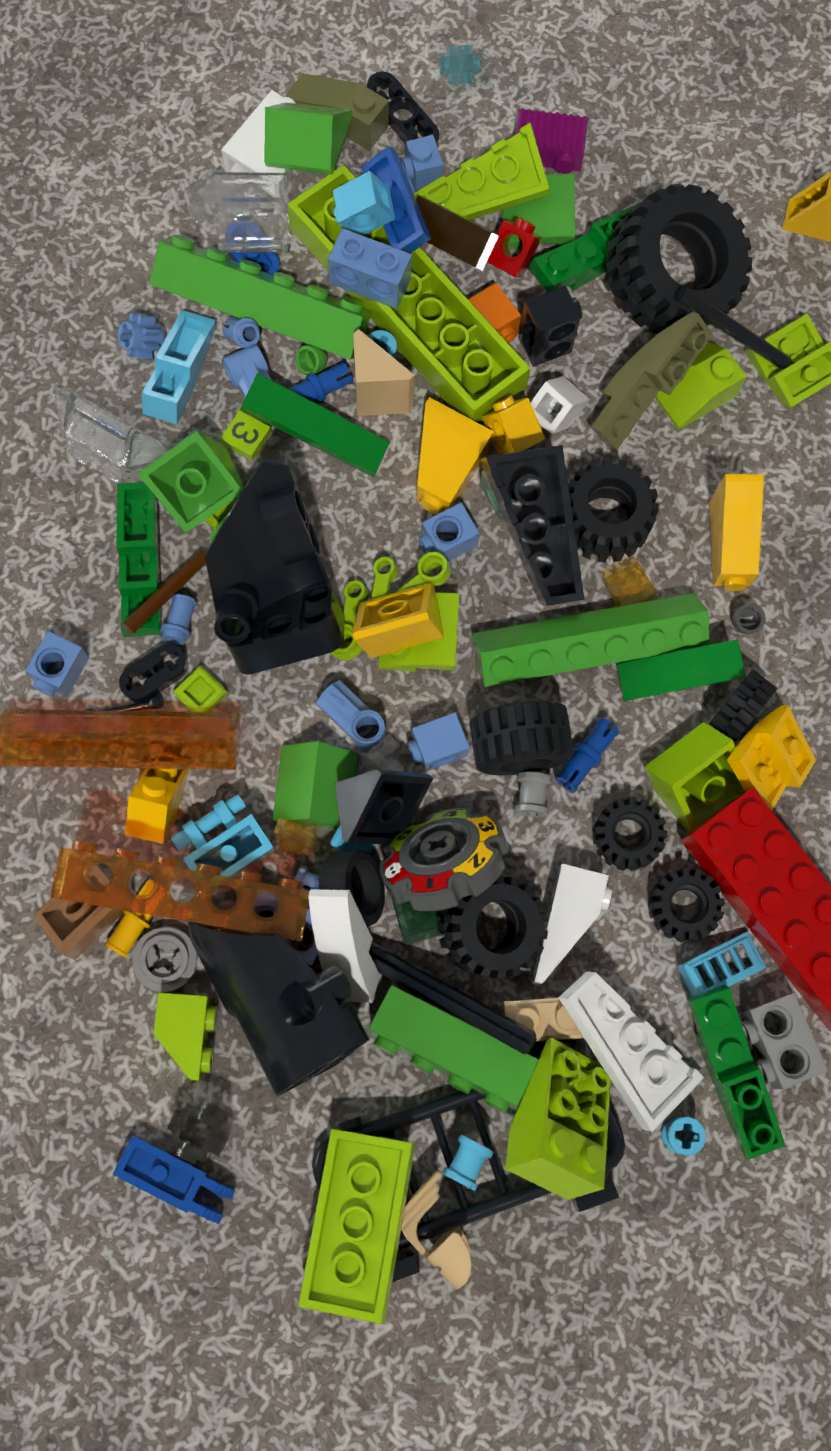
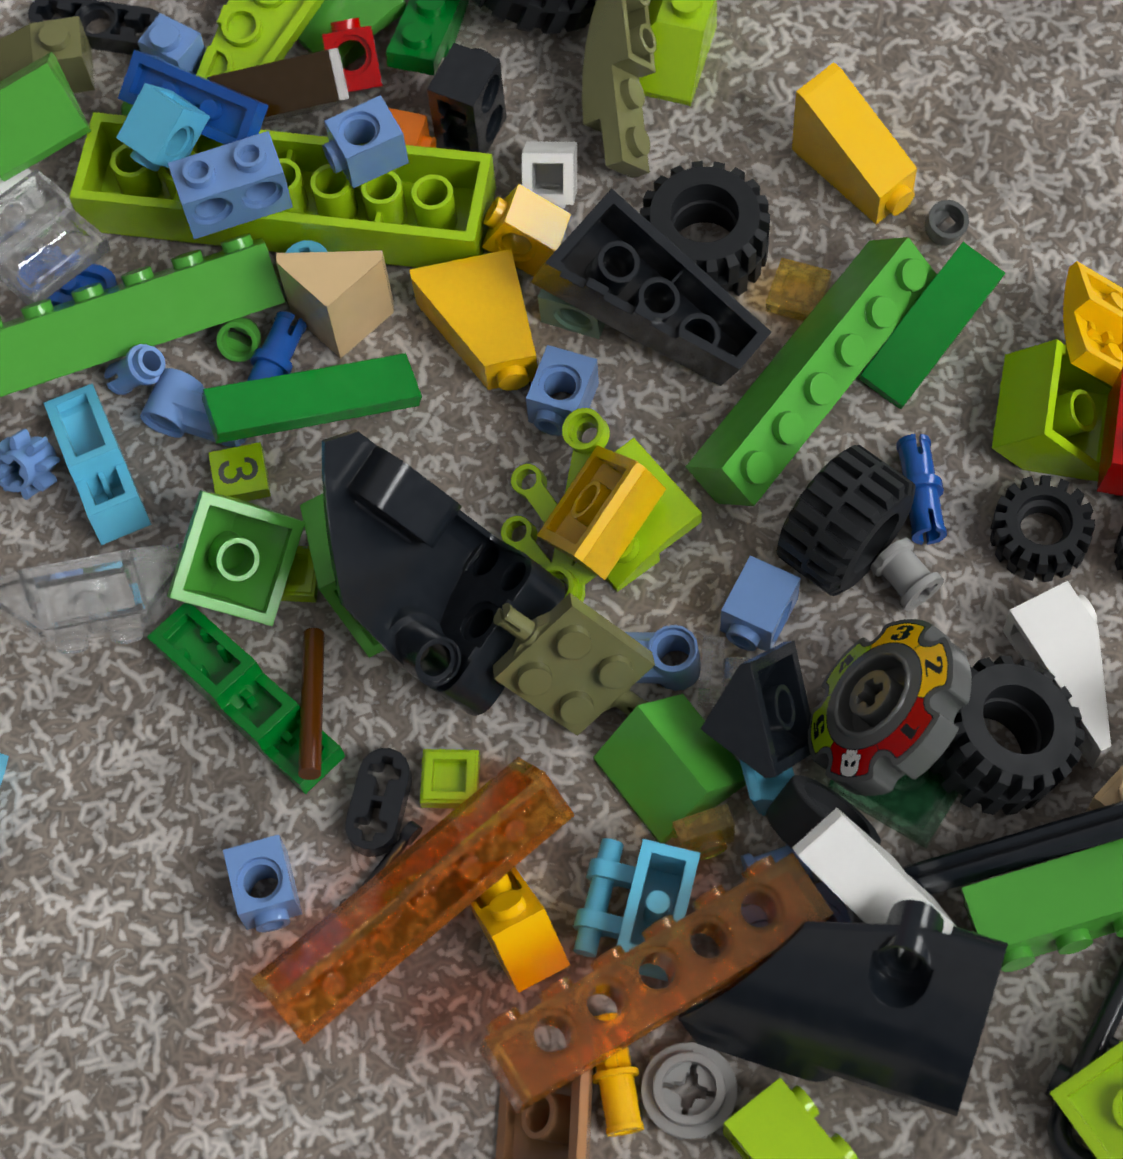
camera: 30 degrees left, 10 degrees down
medium blue pin [160,594,197,646] -> none
black tyre [709,669,778,742] -> none
none -> medium blue brick [322,95,409,188]
none -> olive plate [493,593,655,736]

